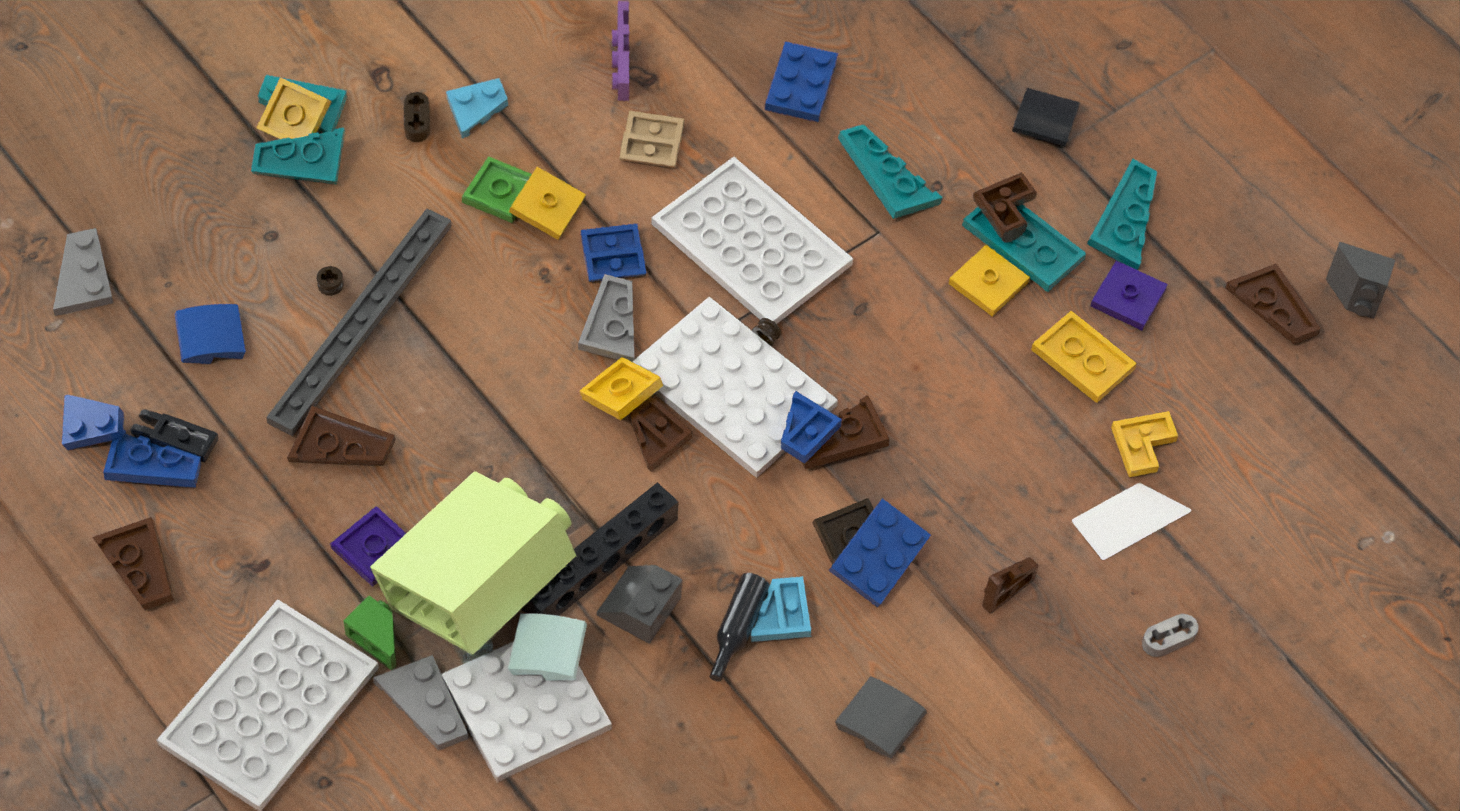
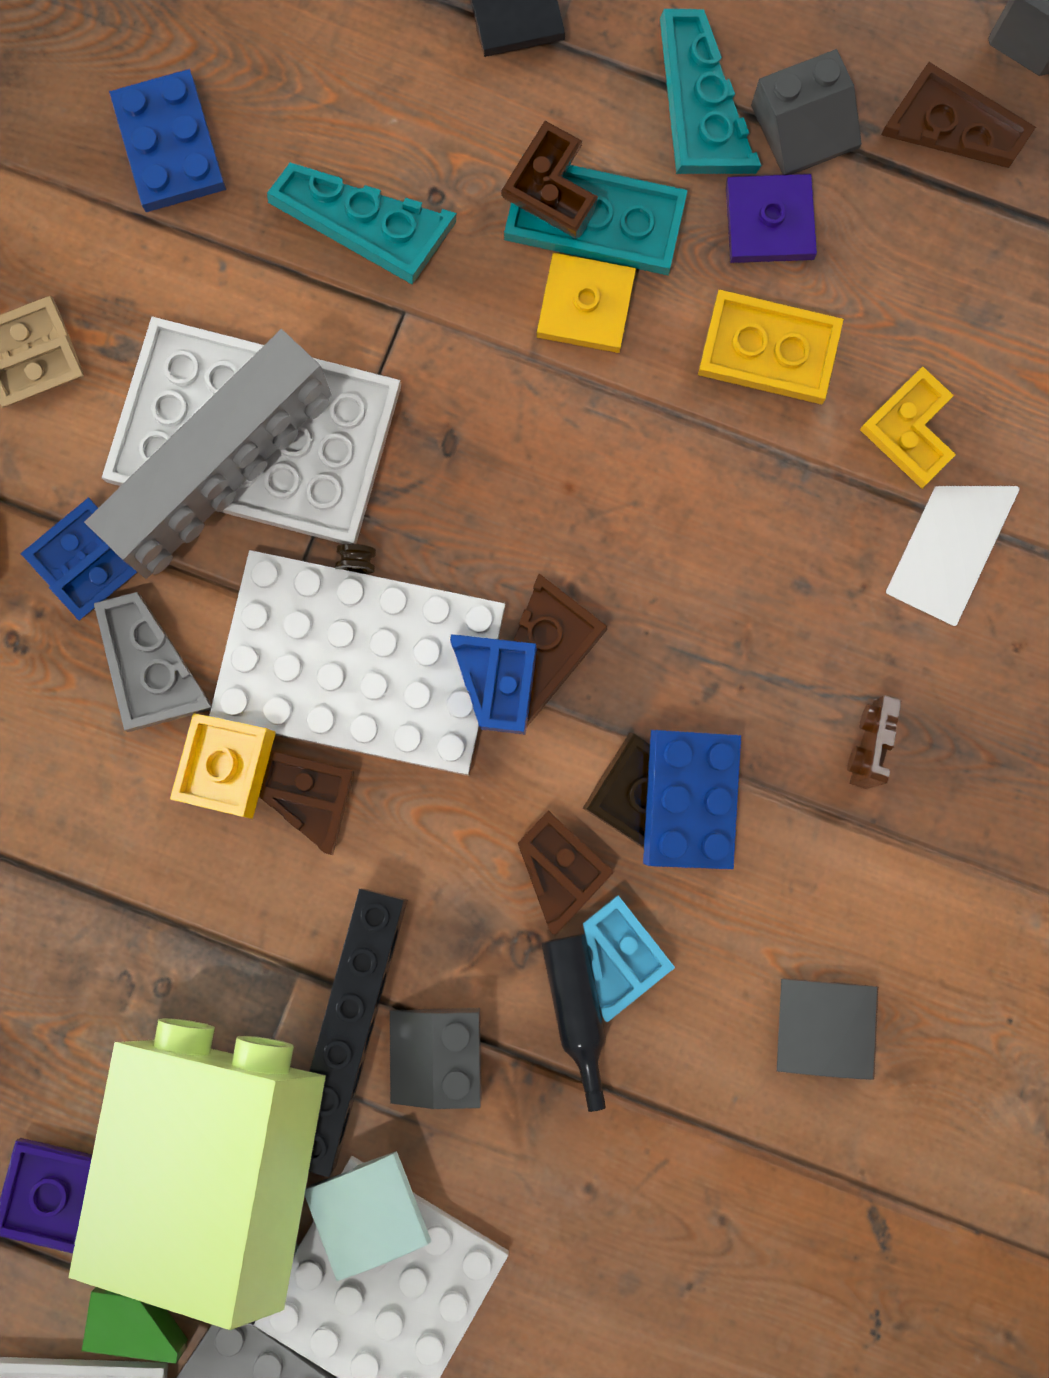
camera: 30 degrees left, 25 degrees up
none -> light grey brick [84,329,332,579]
none -> reddish brown wing [518,810,614,936]
none -> dark grey slope [751,49,862,175]

